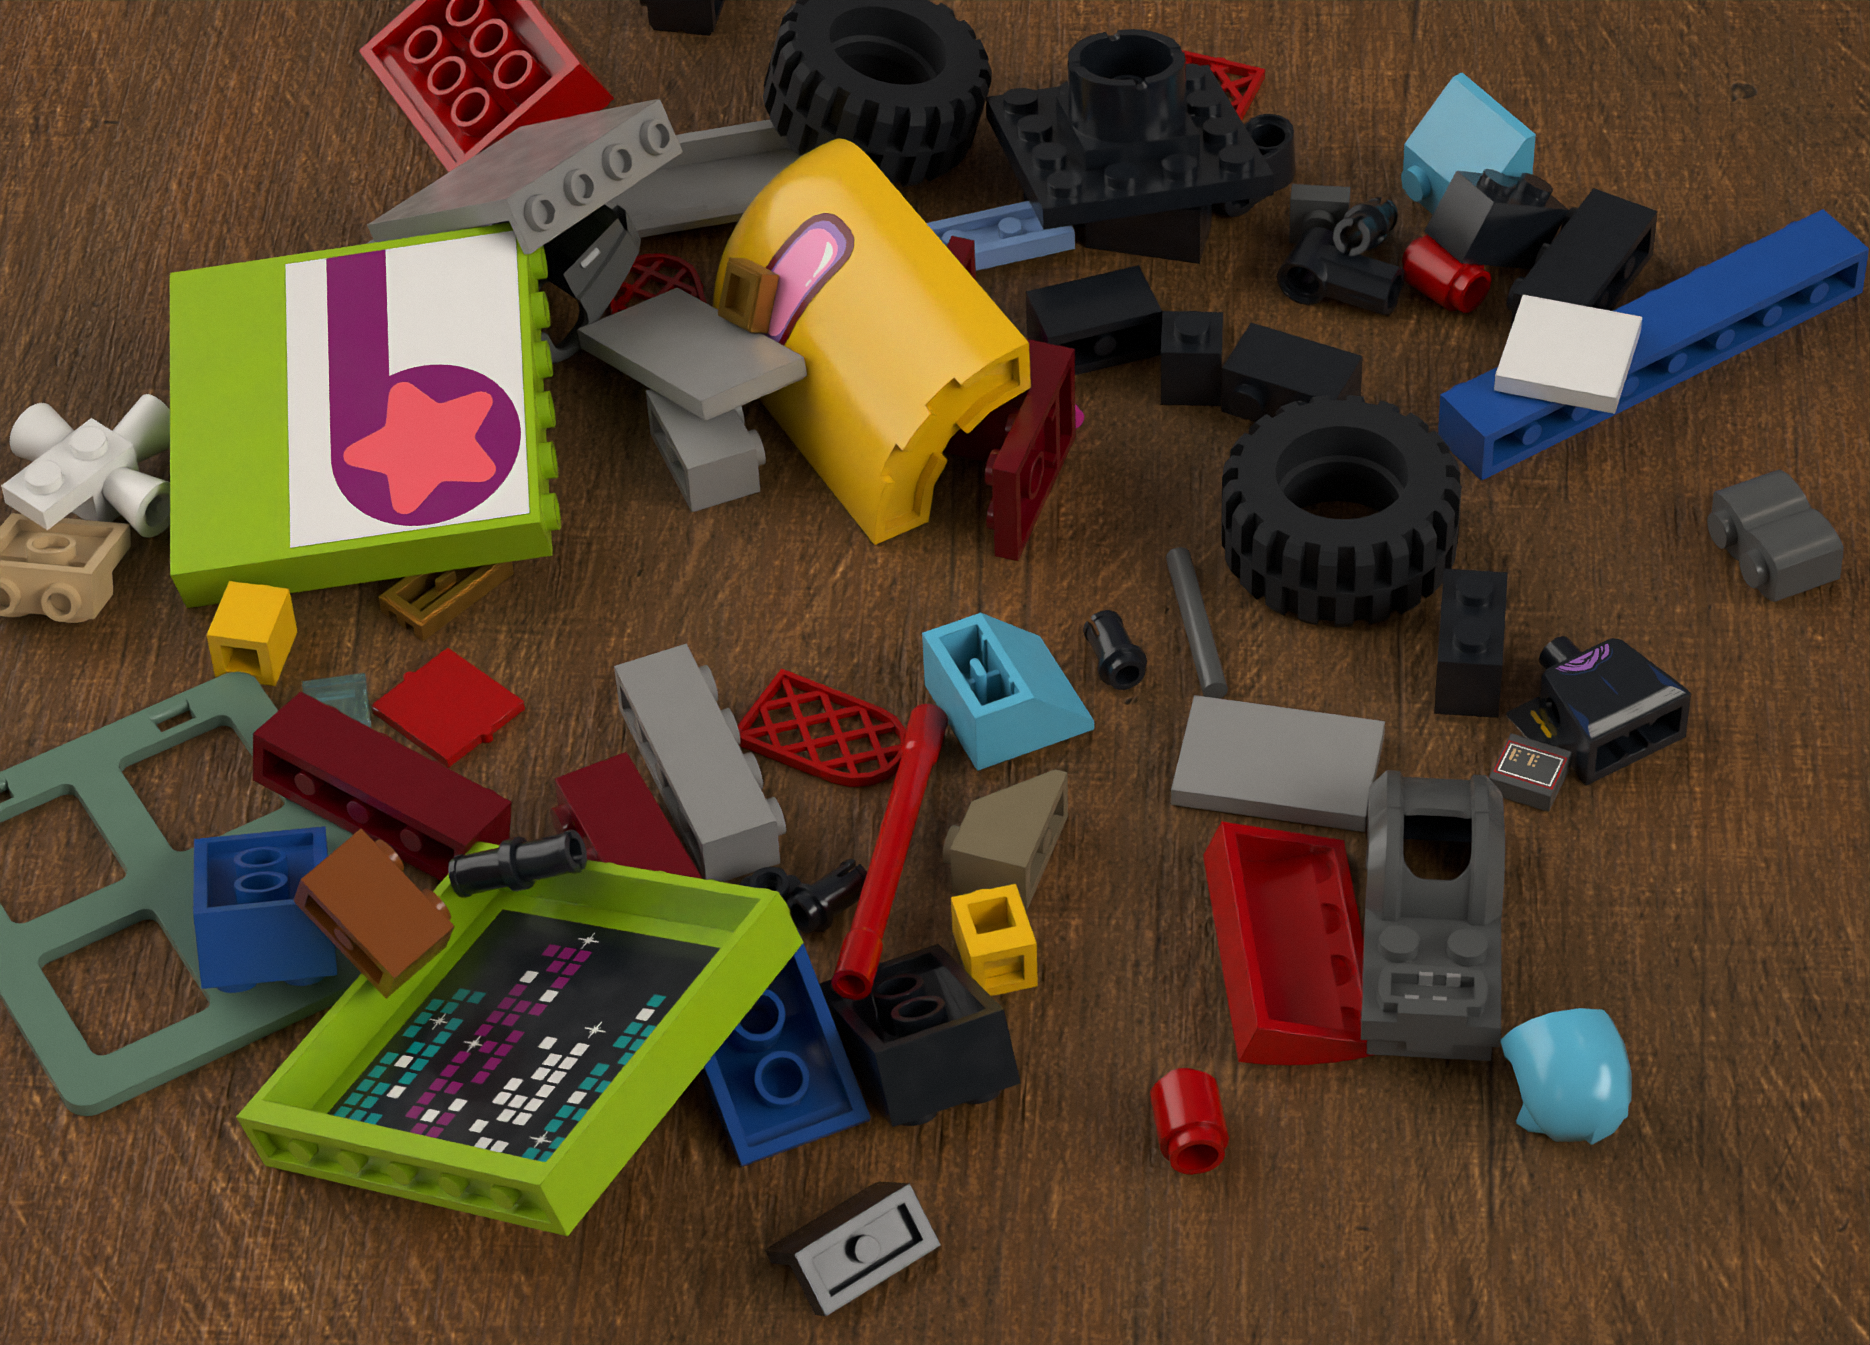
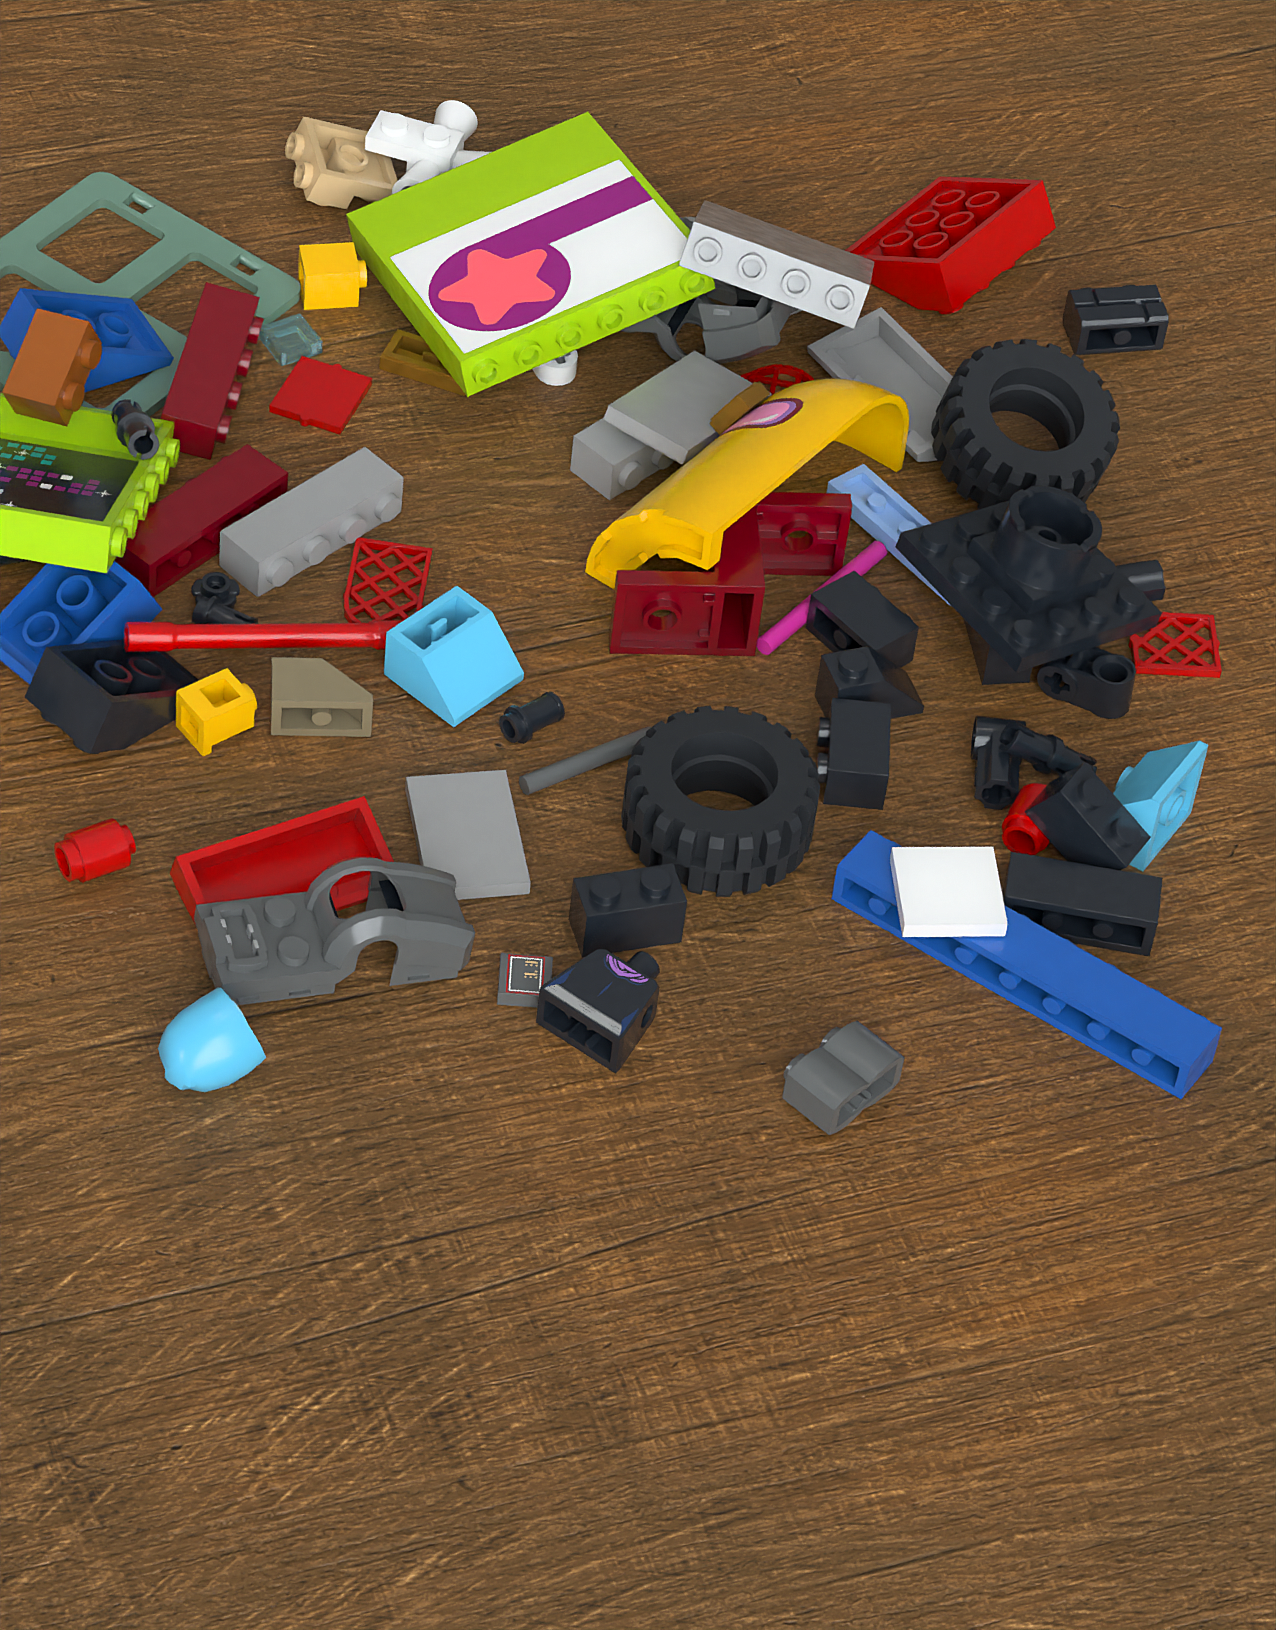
camera: 60 degrees right, 0 degrees up
dark grey plate [1289,184,1351,244] -> none

